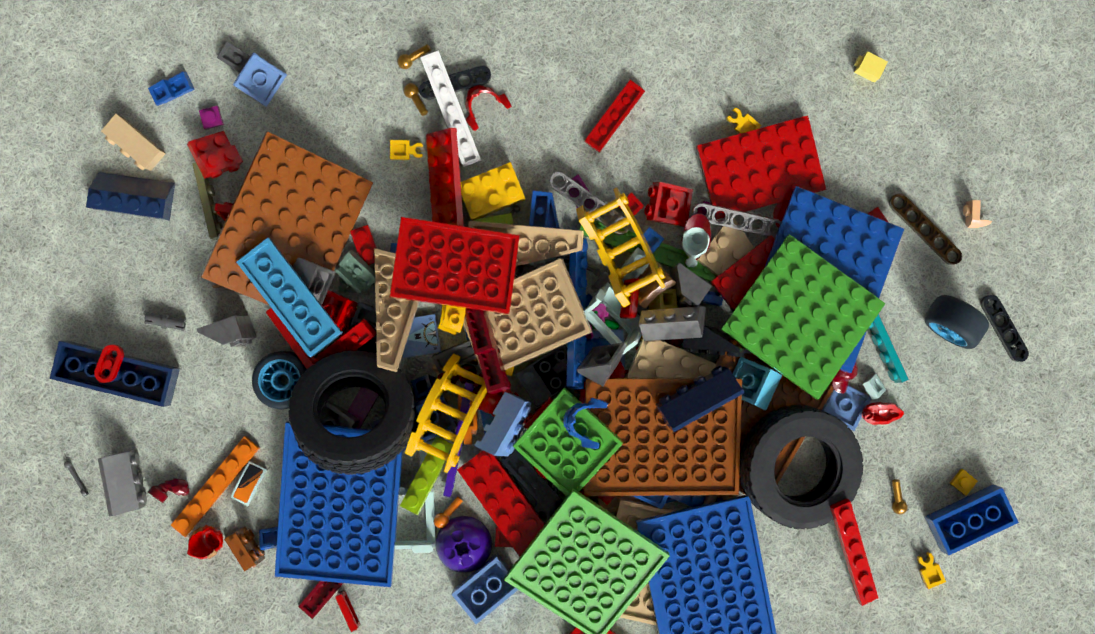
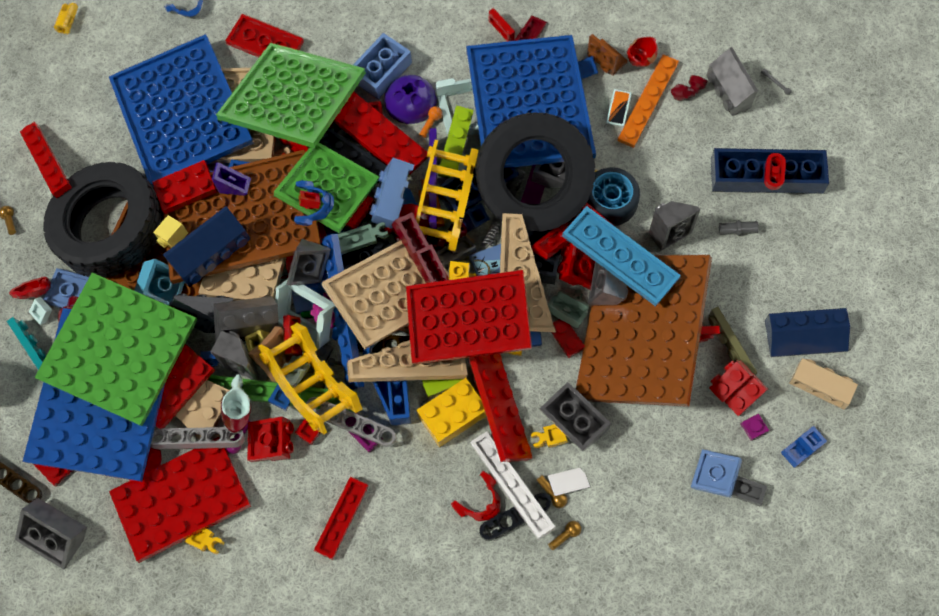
camera: 170 degrees right, 20 degrees down
none -> flat silver slope [15,498,87,570]
none -> red plate [152,160,217,215]
none -> light yellow brick [153,215,188,248]
none -> dark purple slope [212,162,251,195]
none -> red plate [299,190,320,209]
none -> sand green plate [338,222,389,255]
none -> flat silver slope [539,382,611,451]
none -> white sticker [548,468,590,496]

